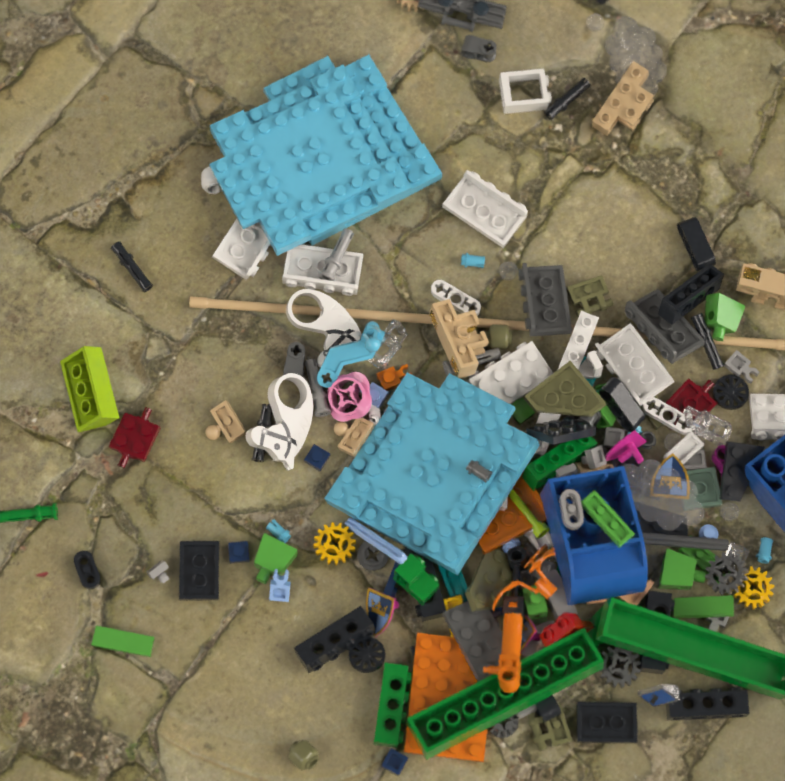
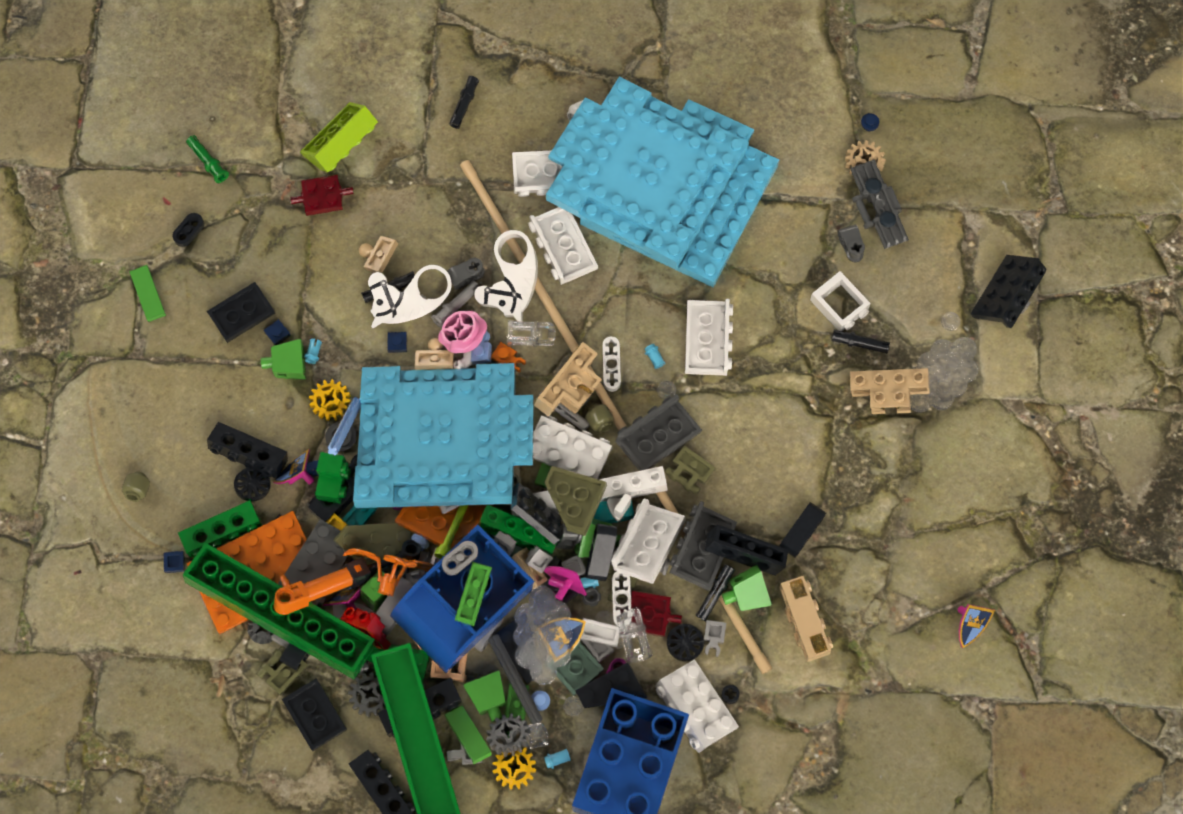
camera: 65 degrees right, 0 degrees up
light grey tile [146,560,169,583] -> none
light blue plate [269,569,291,602] -> none
medium azure piece [317,321,385,388] -> none
light grey pin [318,228,354,281] -> none
dark grey pin [466,460,492,483] -> none
slope [637,684,679,707] -> none

